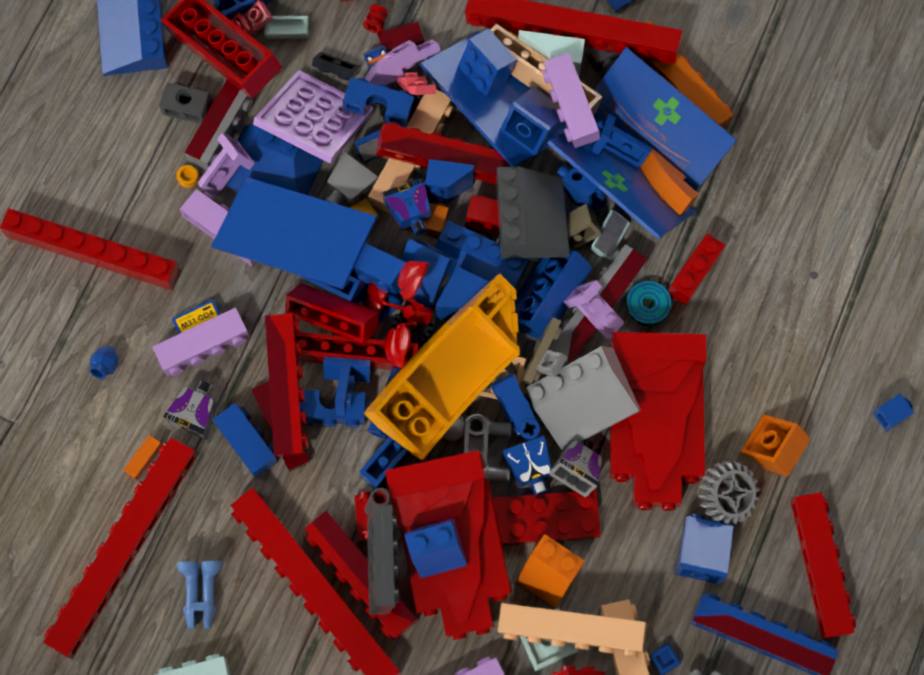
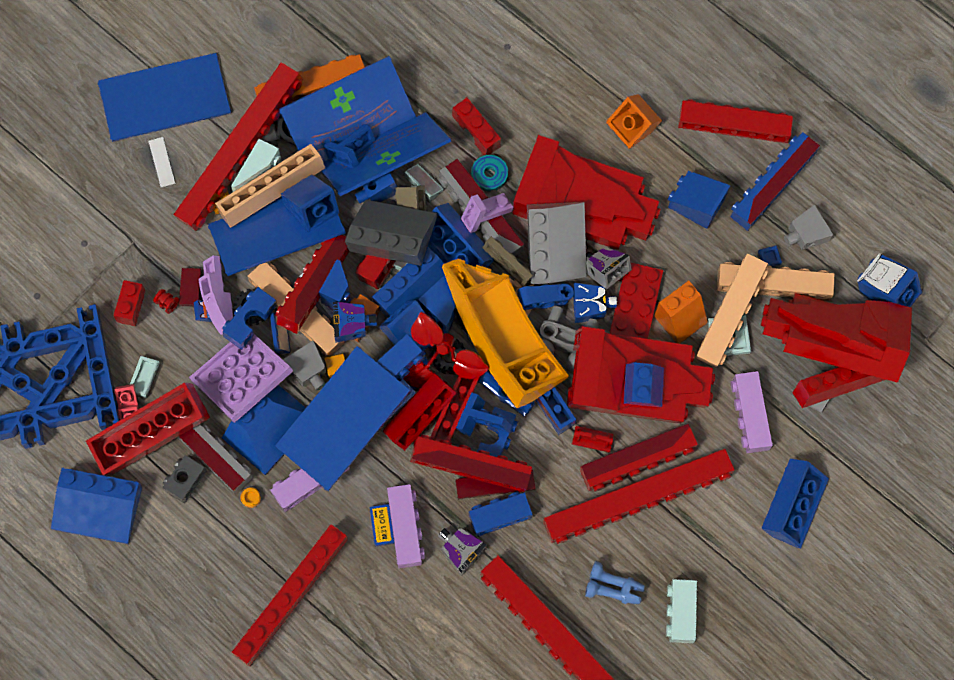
camera: 75 degrees left, 0 degrees up
blue rock [89,346,119,379] -> none
orange piece [123,435,162,481] -> none
lavender bracket [198,133,255,196] -> none
black plate [311,52,360,80] -> none
dark grey hinge [365,488,399,615] -> none
coral slope [397,72,436,95] -> none
blue brick [458,28,517,97] -> none
light grey tile [536,350,567,377] -> none
lavender brick [542,53,600,148] -> none
orange slope [641,149,699,215] -> none
light grey gear [698,461,761,525] -> none
blue brick [873,393,914,432] -> none

